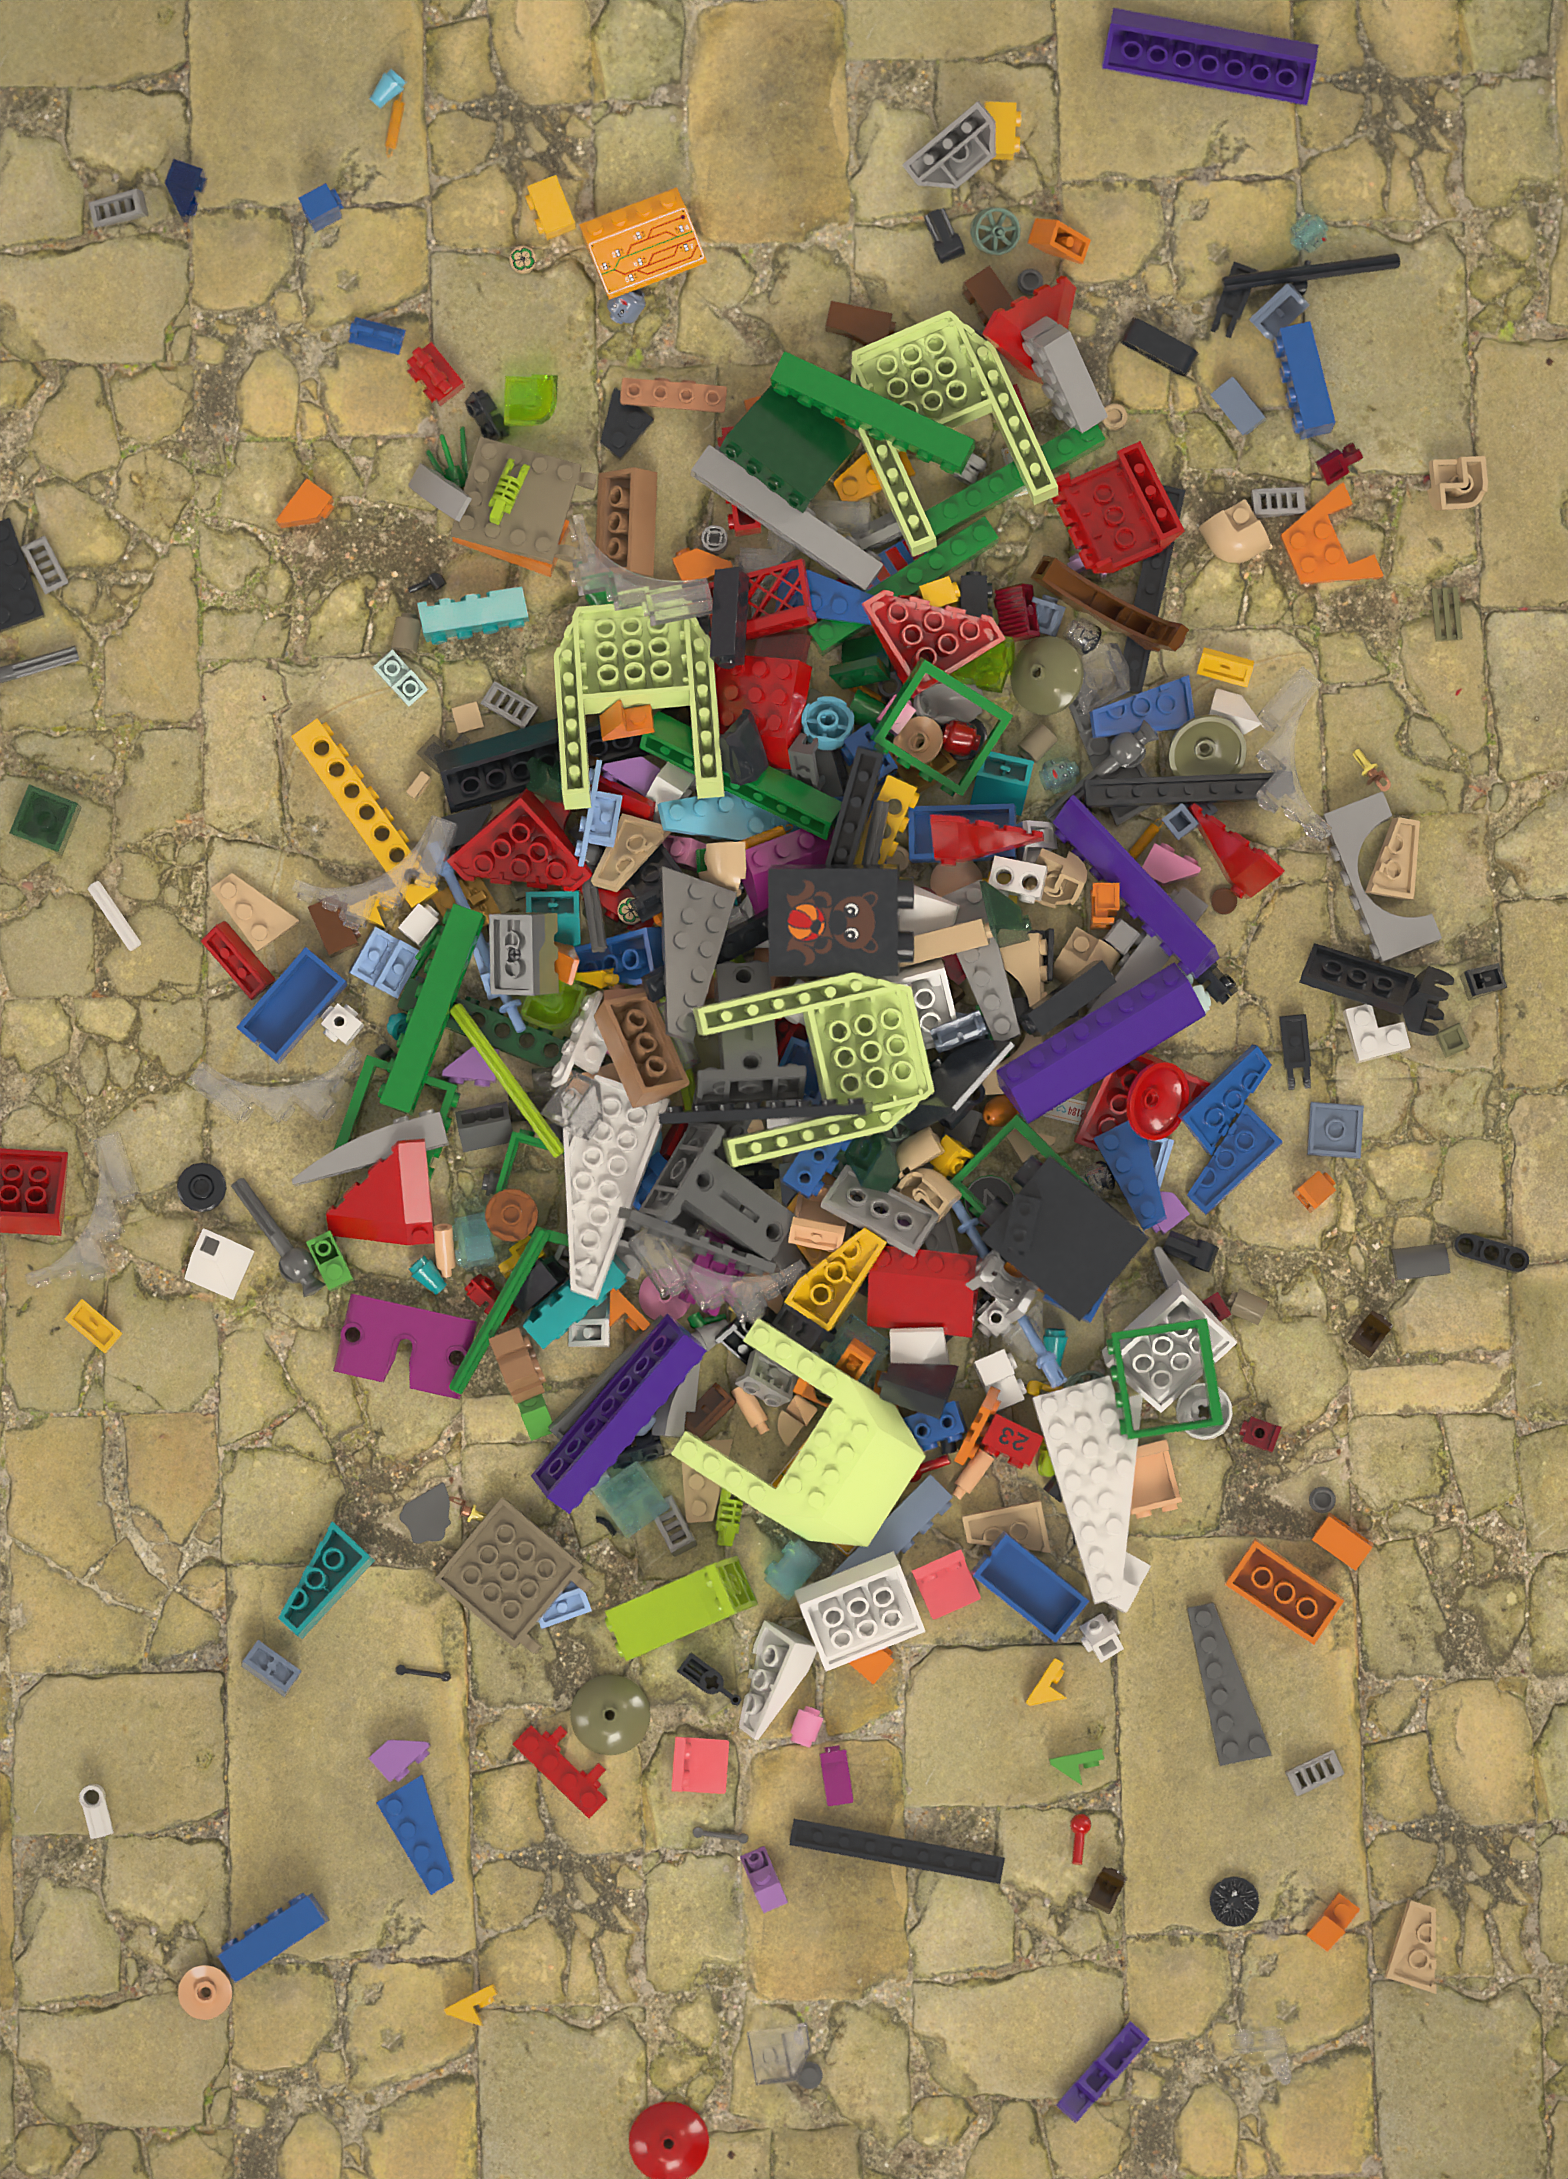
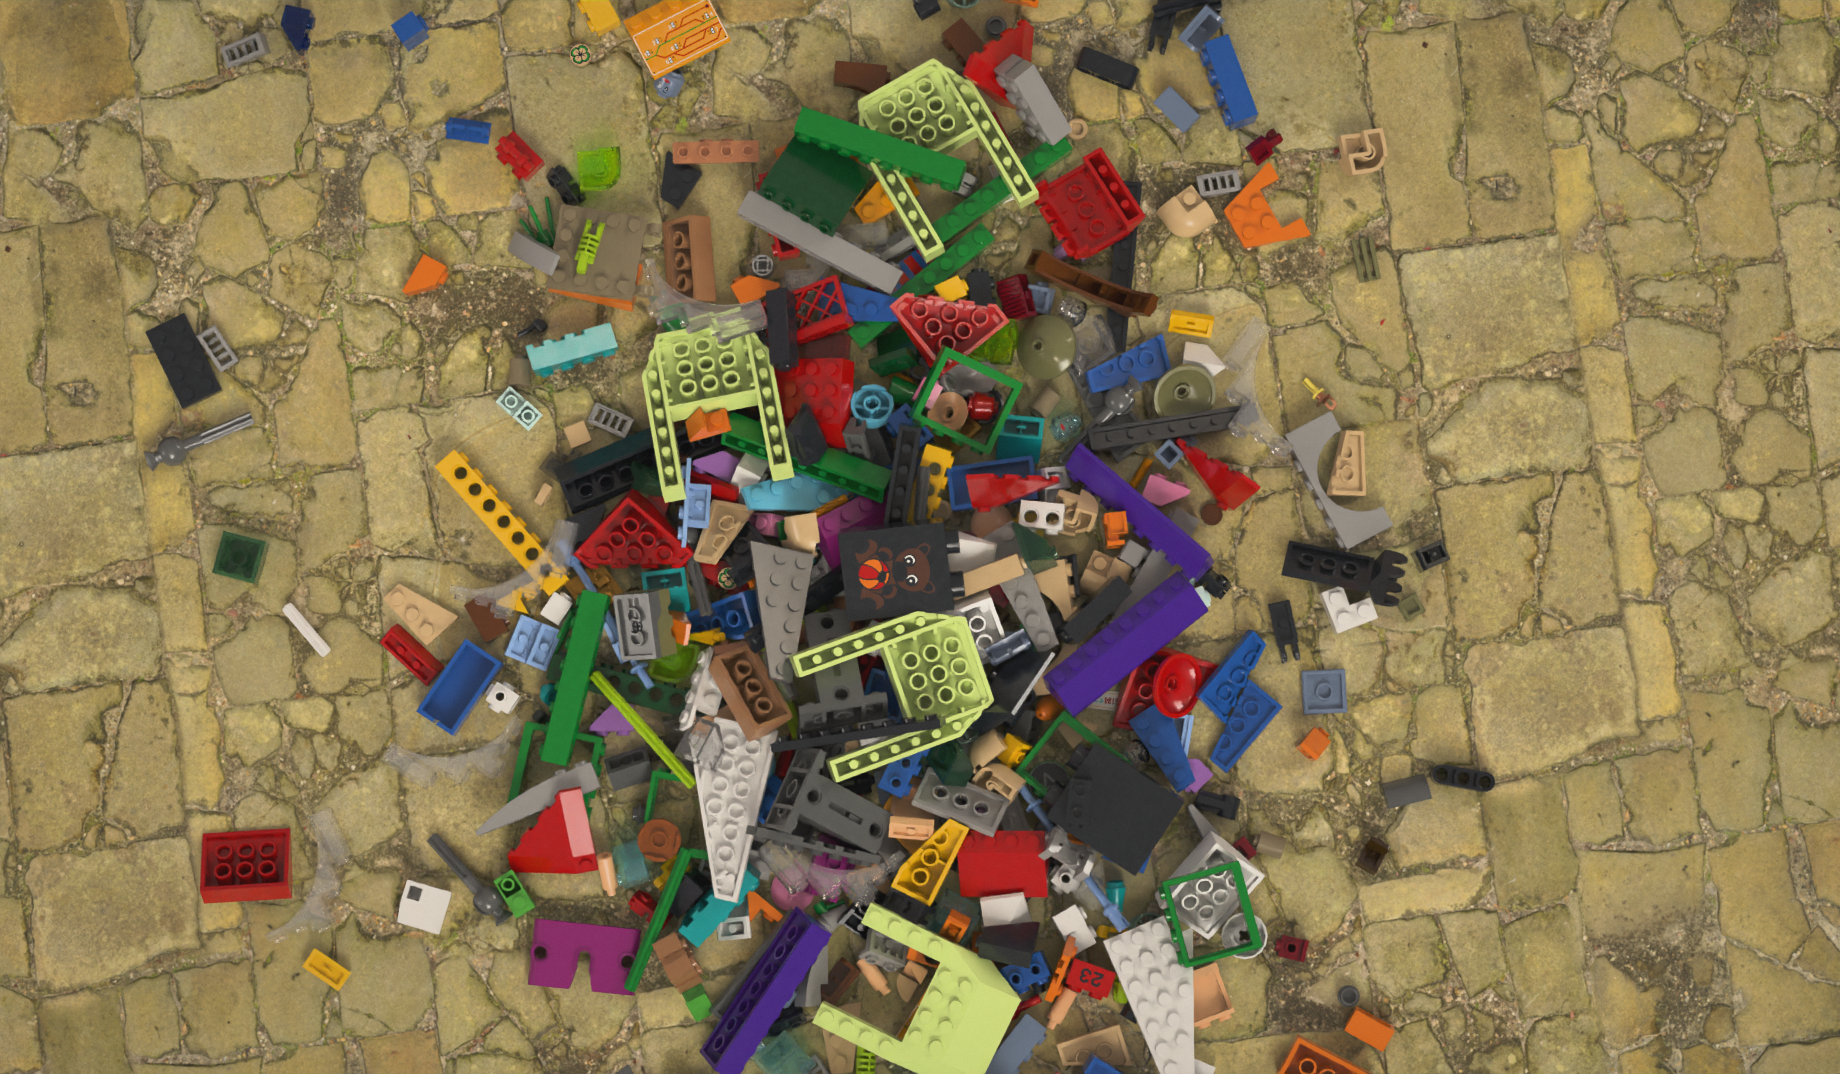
camera: 10 degrees left, 0 degrees up
black wheel [177,1162,227,1212] -> none
teal cone [409,1255,447,1295] -> none

